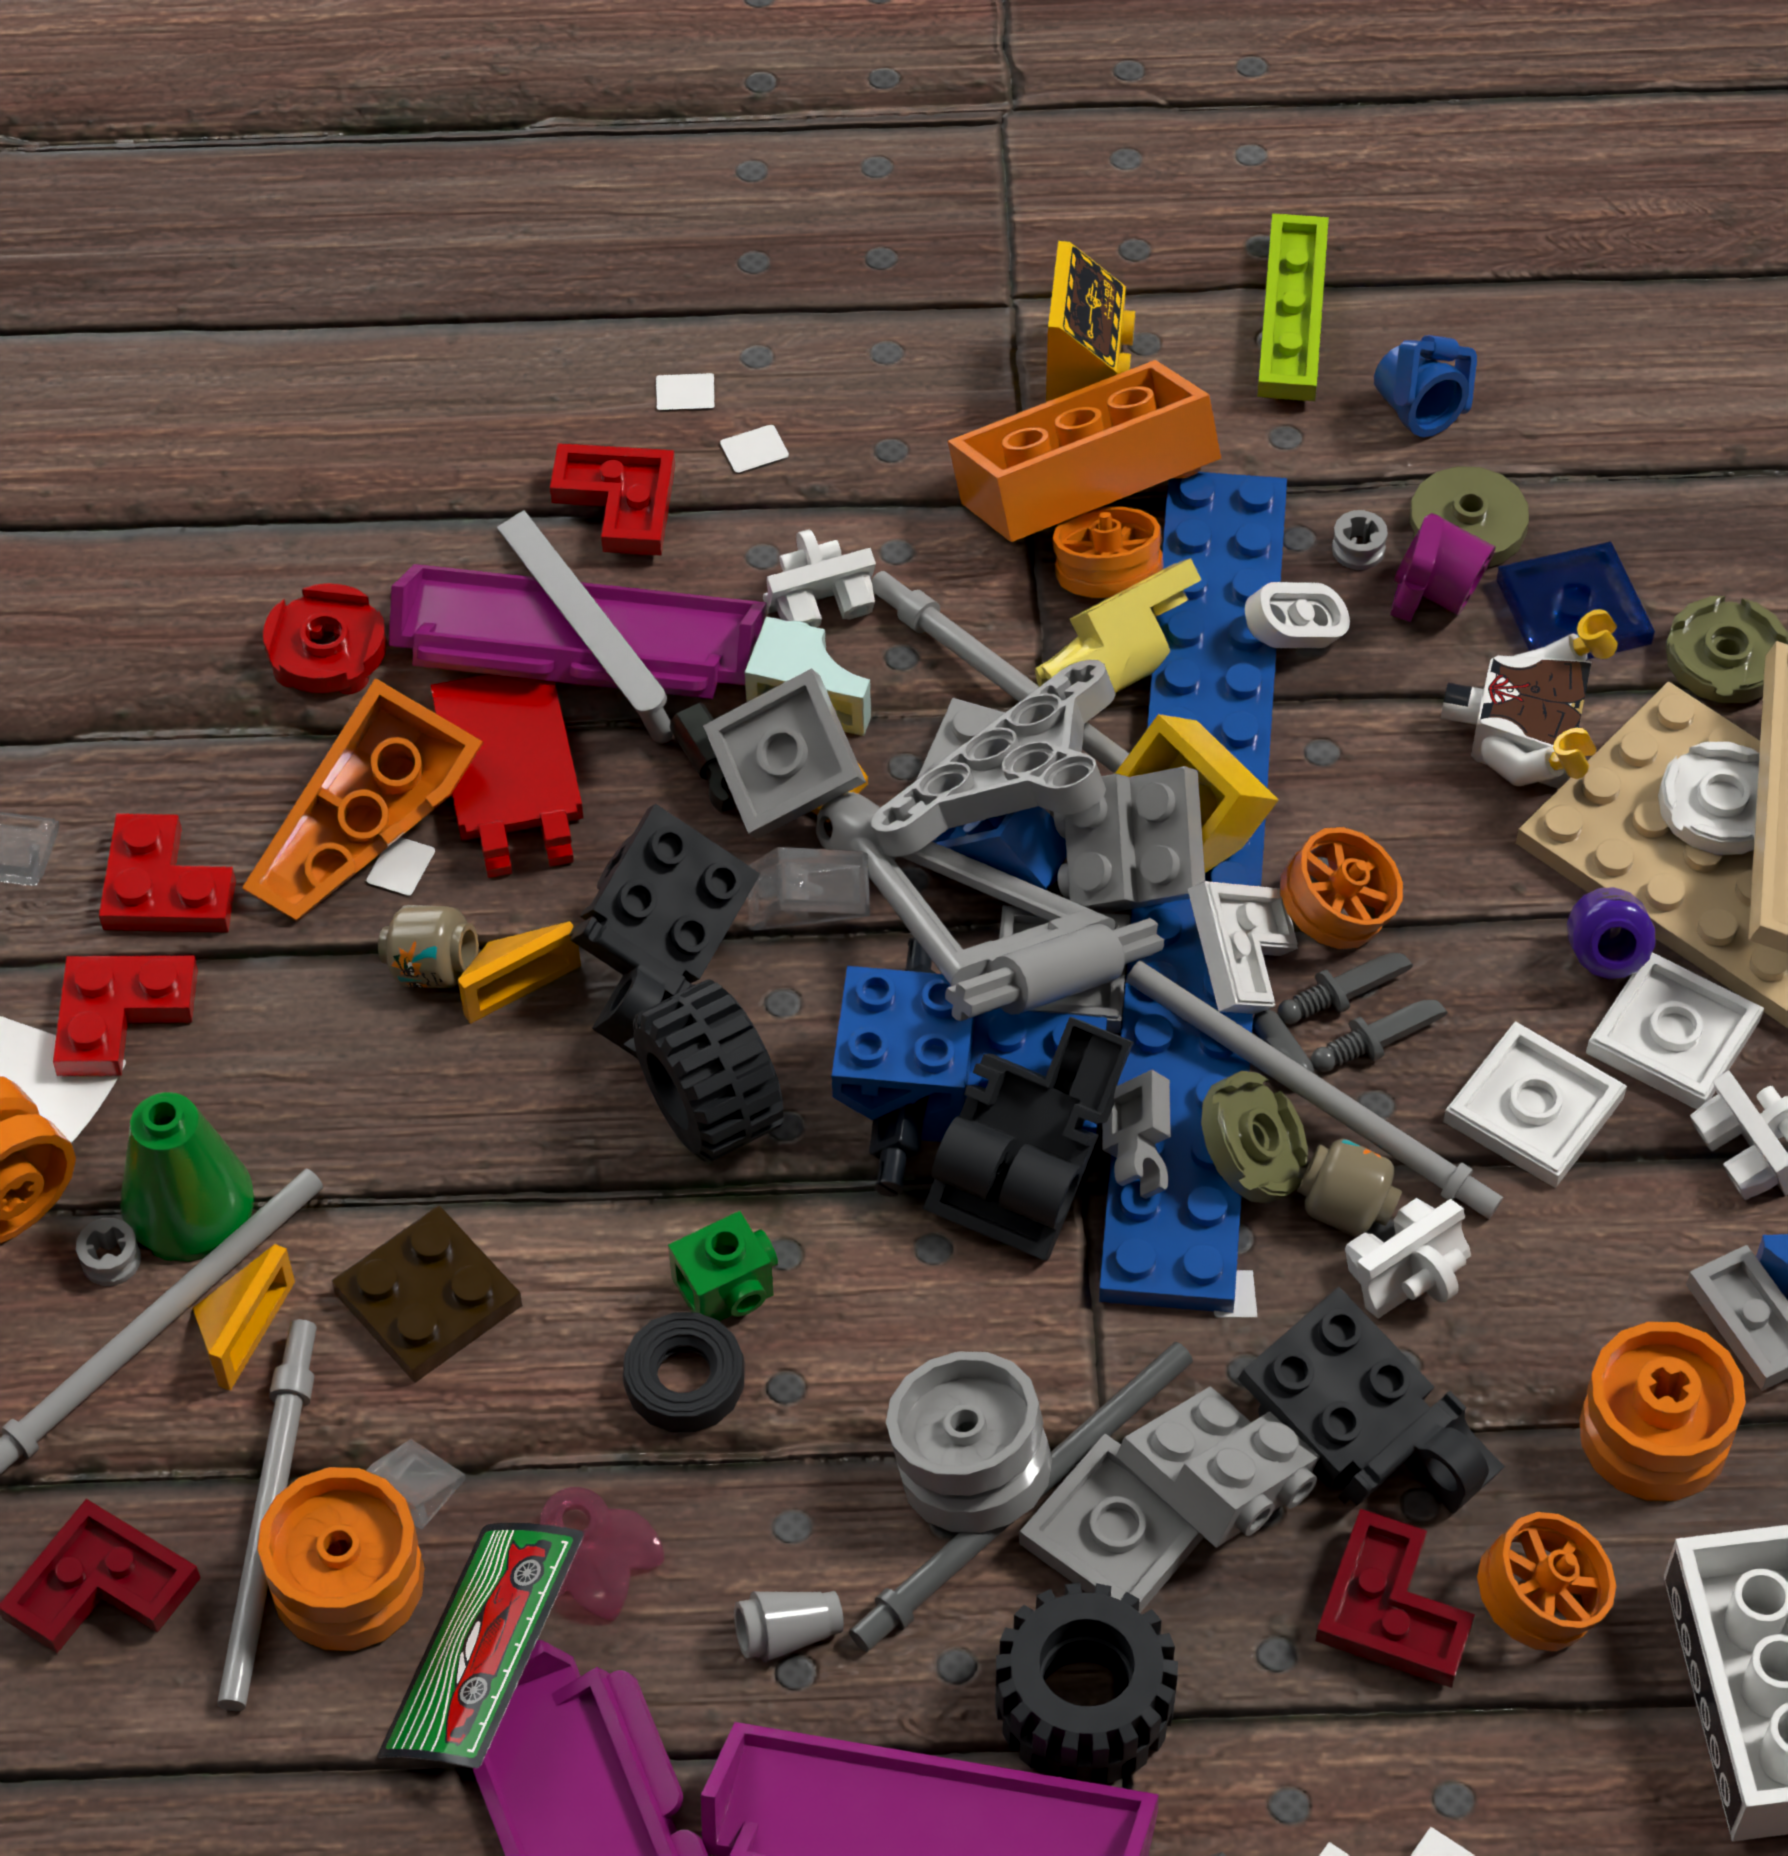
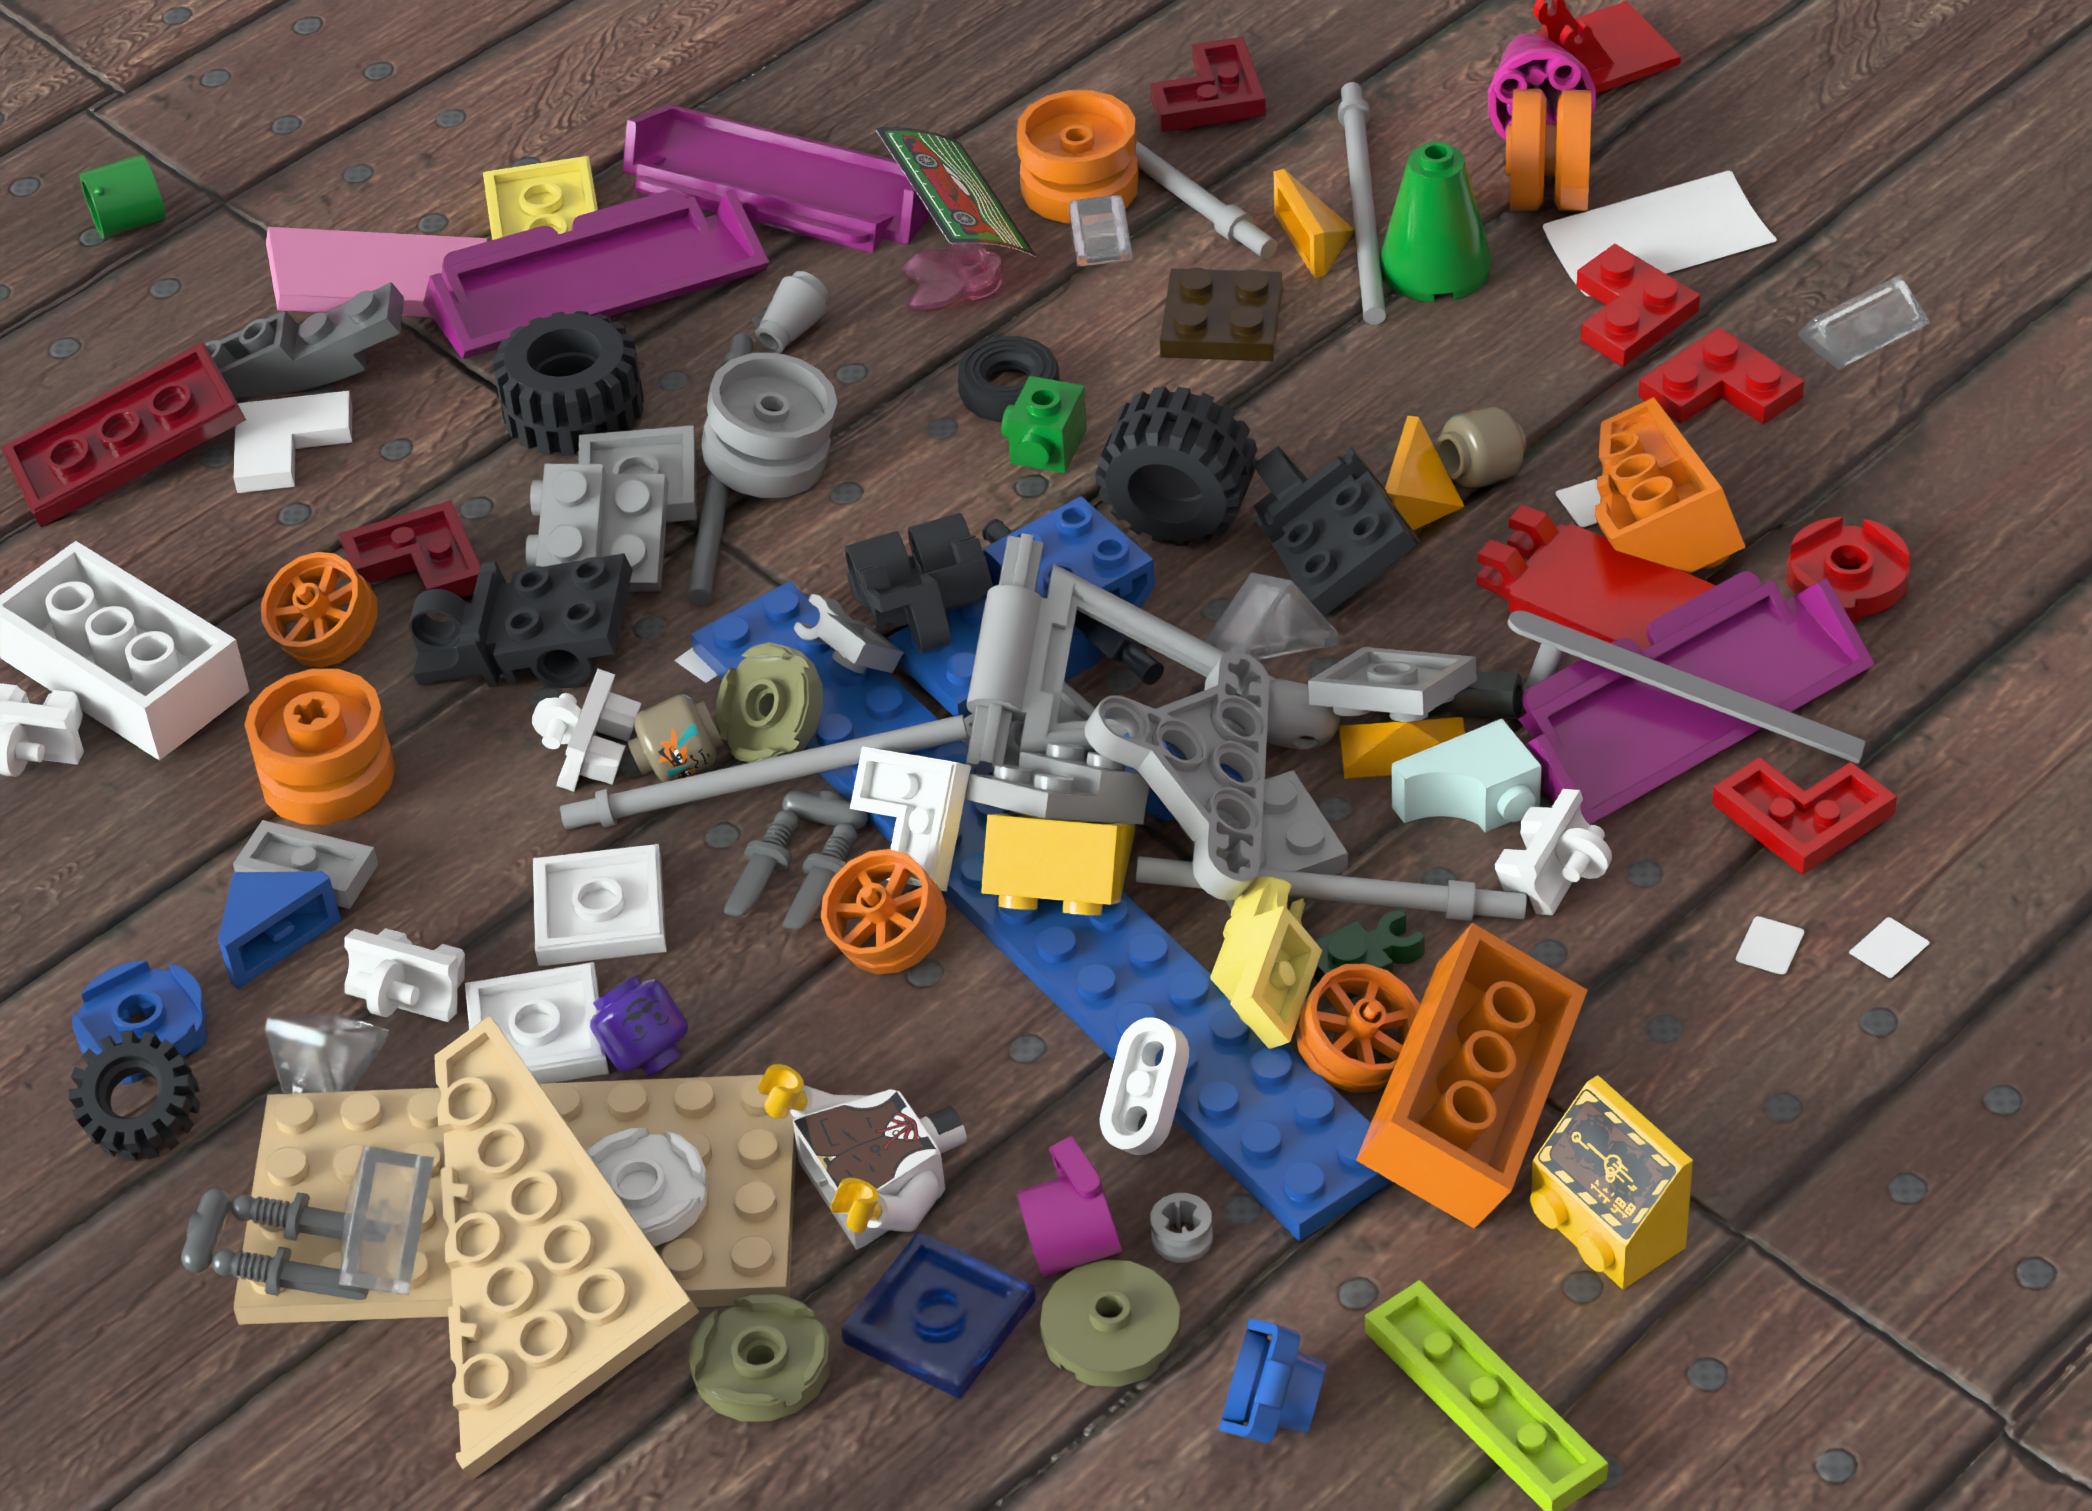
camera: 140 degrees right, 10 degrees down
none -> dark green plate [1313,910,1425,1000]

